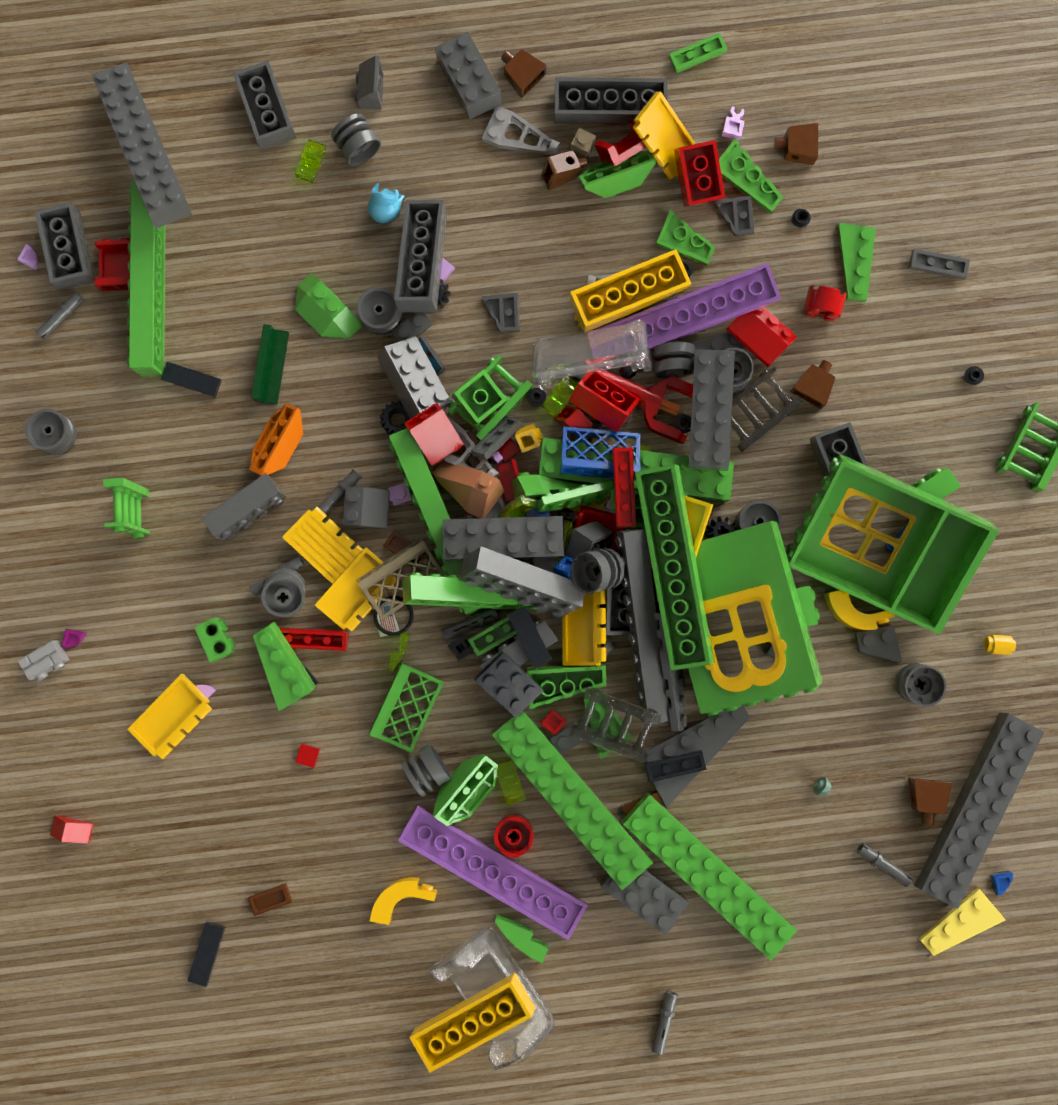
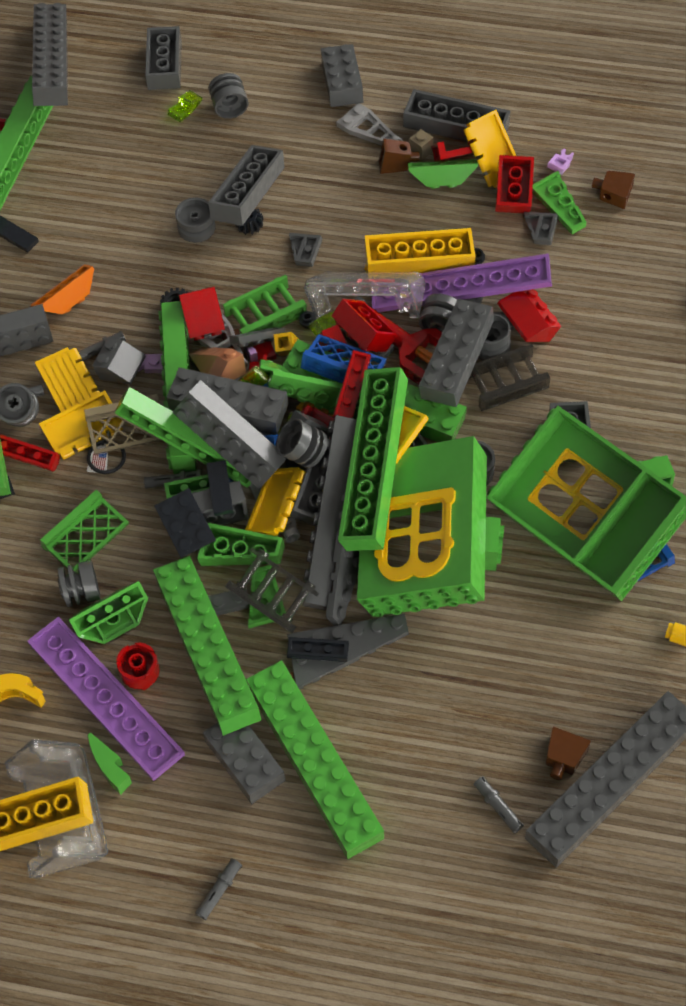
camera: 20 degrees right, 25 degrees down
dark green panel [251,324,289,405] -> none
bright green wedge [295,273,363,339] -> none
dark grey slope [355,56,384,109] -> none
medium azure hair [367,183,405,224] -> none
brick [377,336,451,419] -> none
clear neon green slope [388,633,411,671] -> none
dark grey plate [391,312,433,342] -> none
slope [418,336,446,376] -> none
lavender tile [440,258,455,281] -> none
black tile [448,635,474,661] -> none
bright green brick [450,369,507,424] -> none
clear neon green slope [497,760,526,806] -> none
reddish brown torso [501,50,546,98] -> none
red tile [540,709,567,736] -> none
black plate [620,361,638,379] -> none
bright green wing [656,209,715,266] -> none
bright green plate [668,33,727,73] -> none
reddish brown torso [790,360,835,409] -> none
black plate [792,209,811,228] -> none
red brick [803,285,847,322] -> none
sand green plate [813,777,831,796] -> none
yellow arch [824,590,895,630] -> none
bright green wing [837,223,876,302] -> none
dark grey wing [854,625,902,662] -> none
dark grey wheel [896,663,947,707] -> none
light yellow wing [918,888,1005,956] -> none
blue tile [991,871,1013,896] -> none

